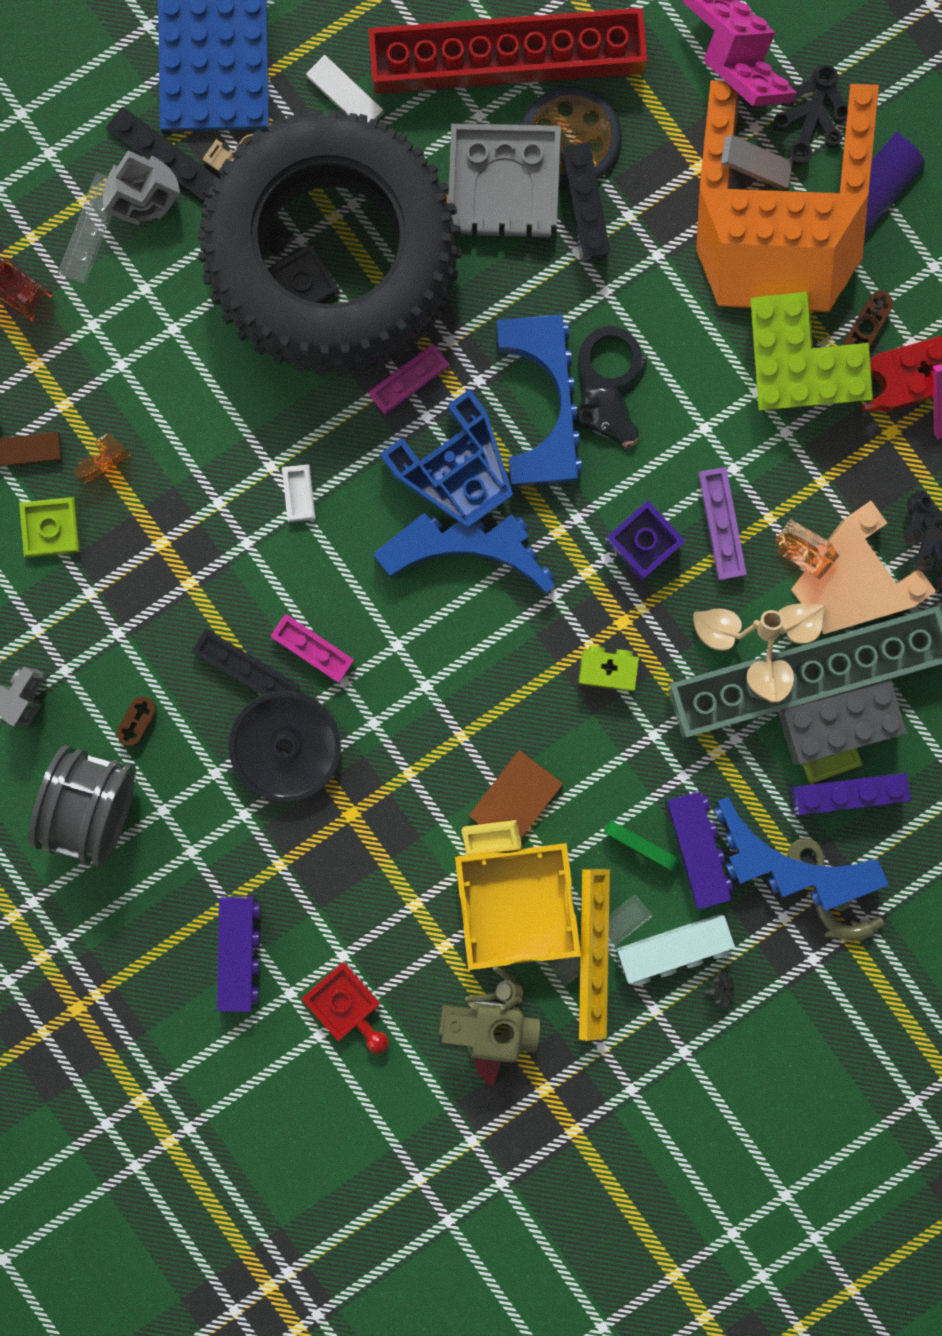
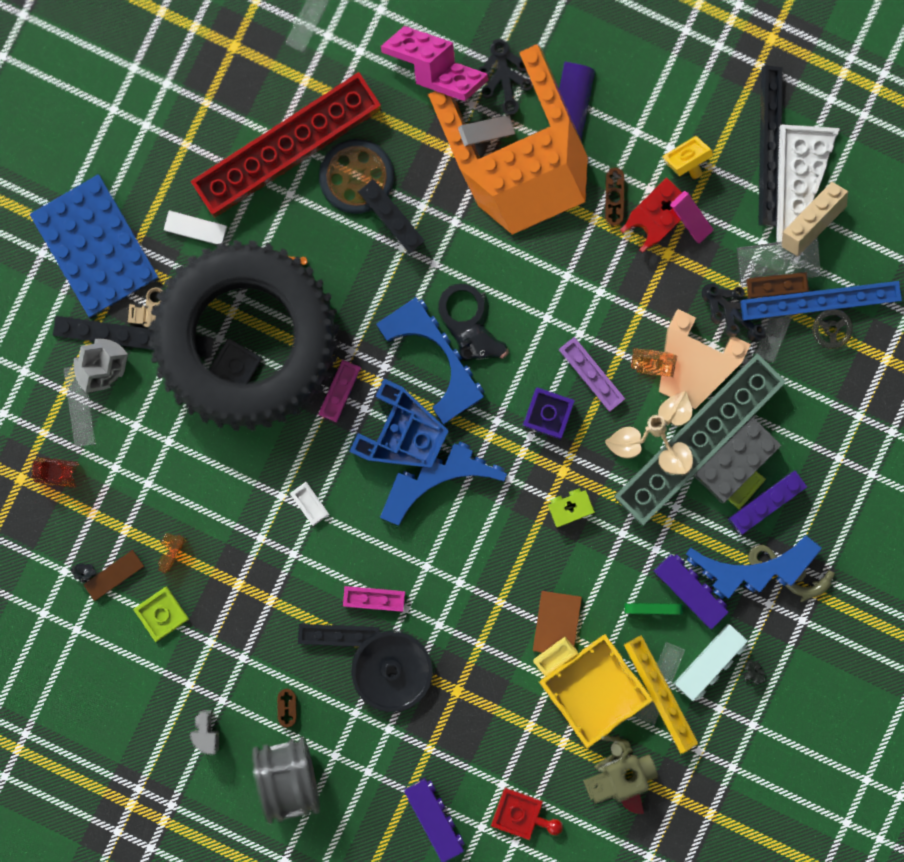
camera: 25 degrees left, 0 degrees up
light grey hinge [448,124,561,237] -> none
lime piece [750,292,873,410] -> none

